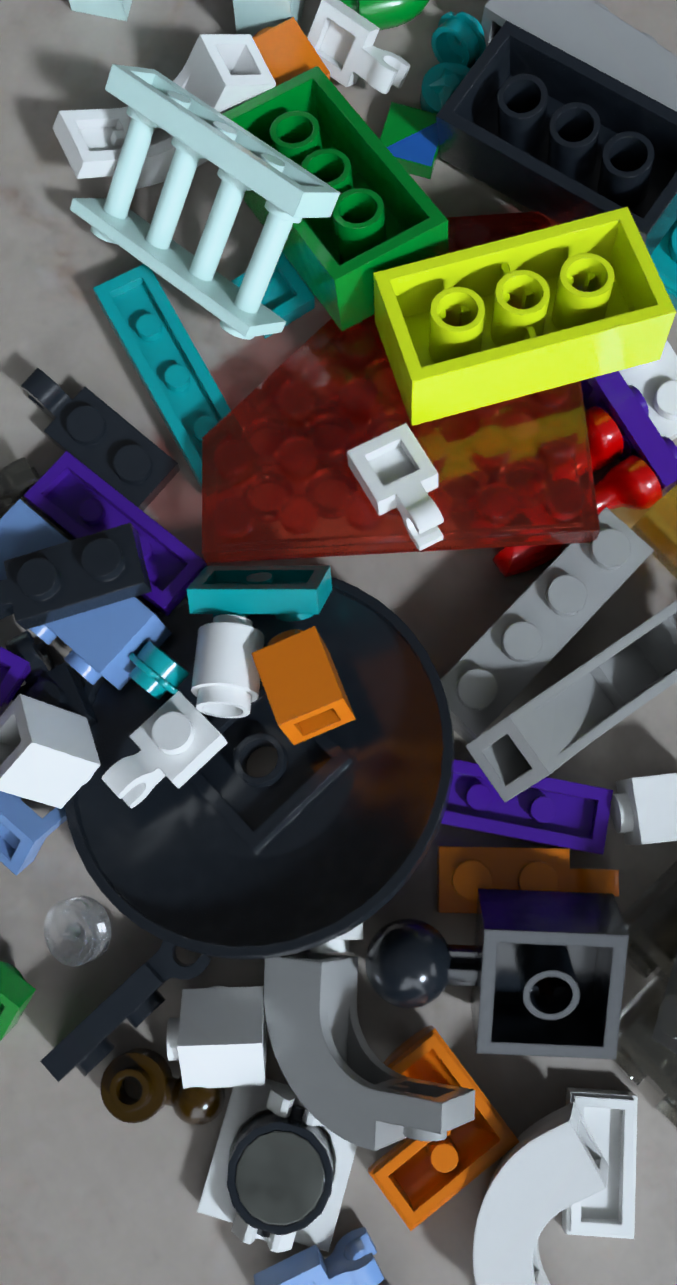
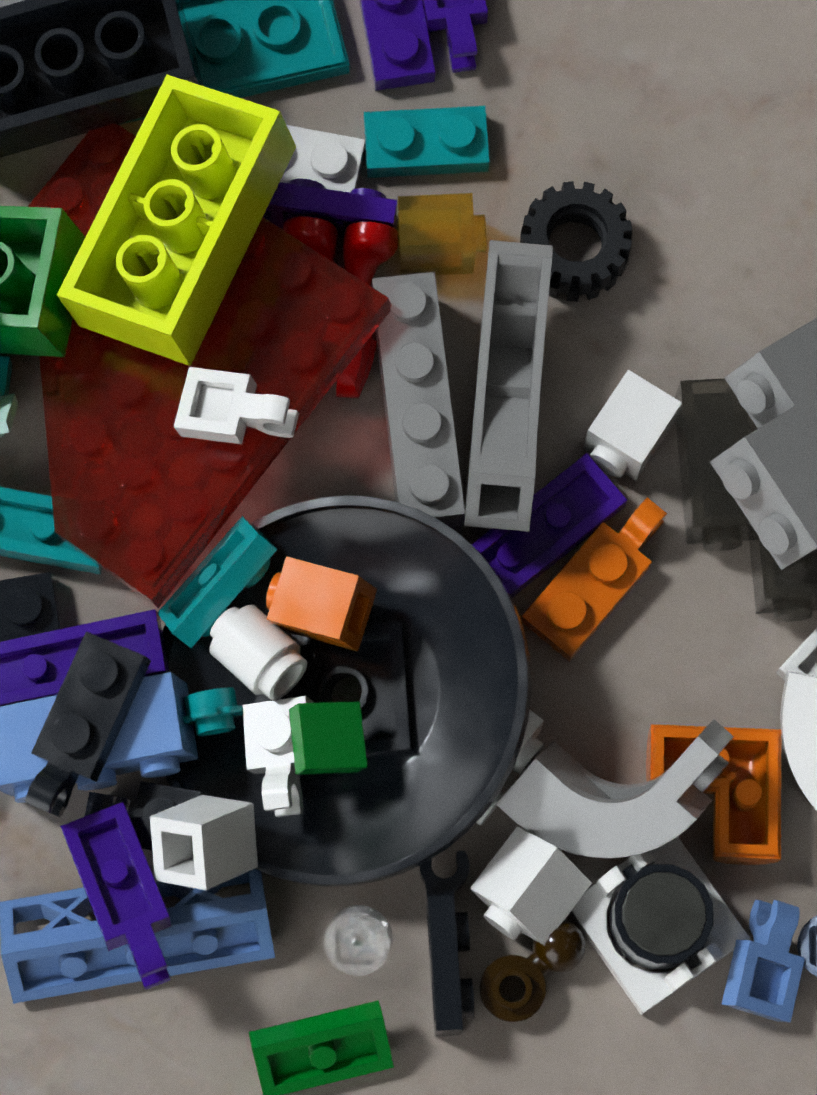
camera: 50 degrees left, 5 degrees down
black brick [365,888,629,1059] -> none
none -> green tile [289,702,367,775]

